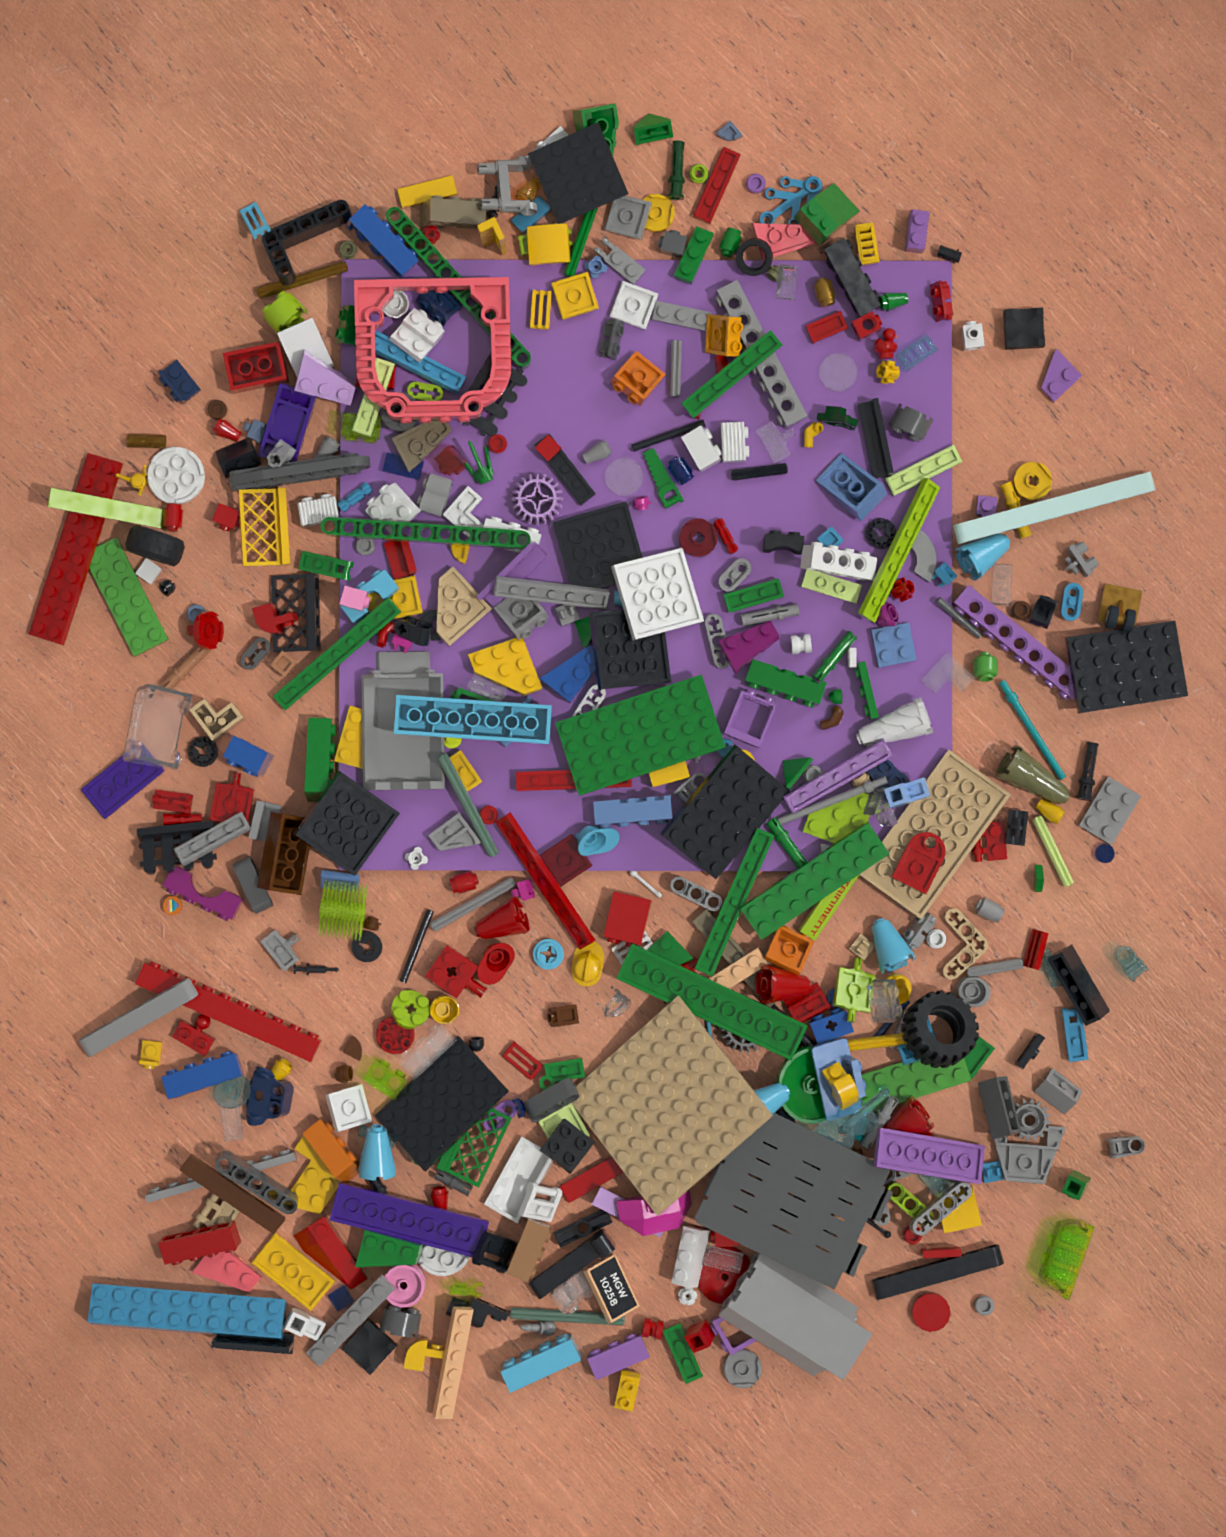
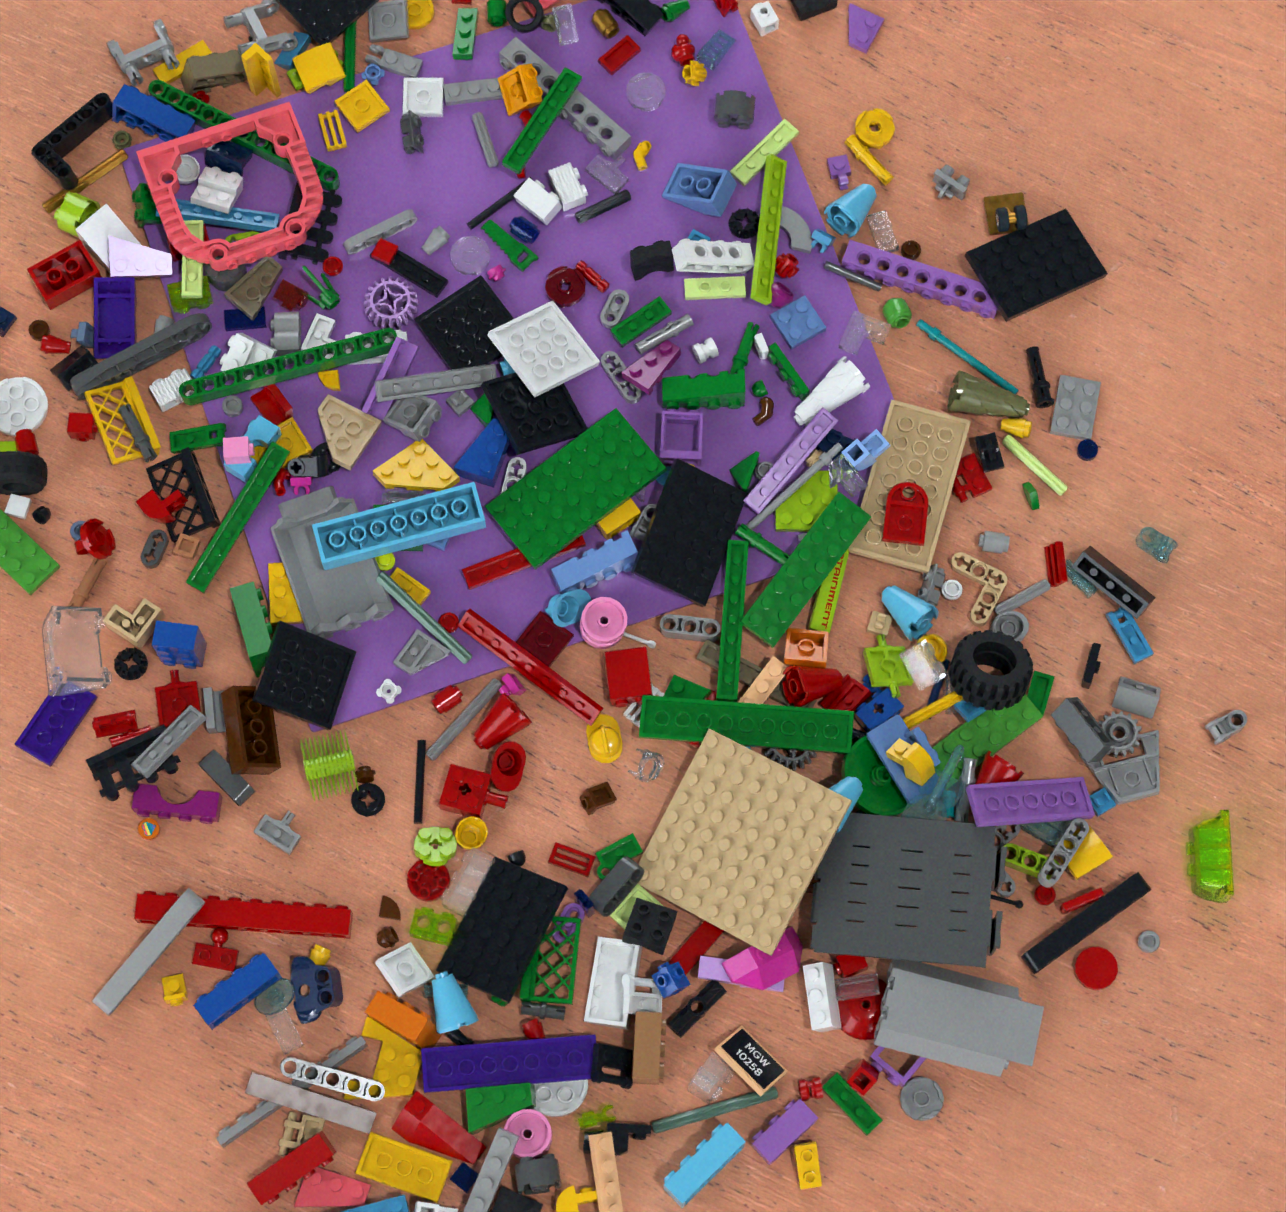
camera: 20 degrees left, 15 degrees down
medium azure tile [239,202,271,239] -> none
light grey piece [267,439,297,468] -> none
black piece [293,963,339,976] -> none
medium blue plate [320,870,360,892] -> none
clear yellow cone [515,177,541,202] -> none
light grey bar [520,1321,556,1336] -> none
black beam [528,1228,615,1299] -> none
medium azure gear [533,939,564,970] -> none
orange plate [610,351,666,406] -> none
dark grey brick [658,230,687,258] -> none
white plate [678,1287,697,1306] -> none
dark green plate [816,406,858,431] -> none
red brick [851,311,882,342] -> none
black fence [858,398,894,479] -> none
light aqua beam [953,472,1156,544] -> none
black bracket [1029,595,1058,629] -> none
dark azure plate [1060,583,1083,621] -> none
green brick [1062,1170,1091,1200] -> none
none -> light grey connector [107,19,179,86]
none -> dark grey pin [118,404,157,462]
none -> light grey beam [343,209,417,255]
none -> bright pink wheel [579,597,627,649]
none -> blue brick [652,962,691,999]

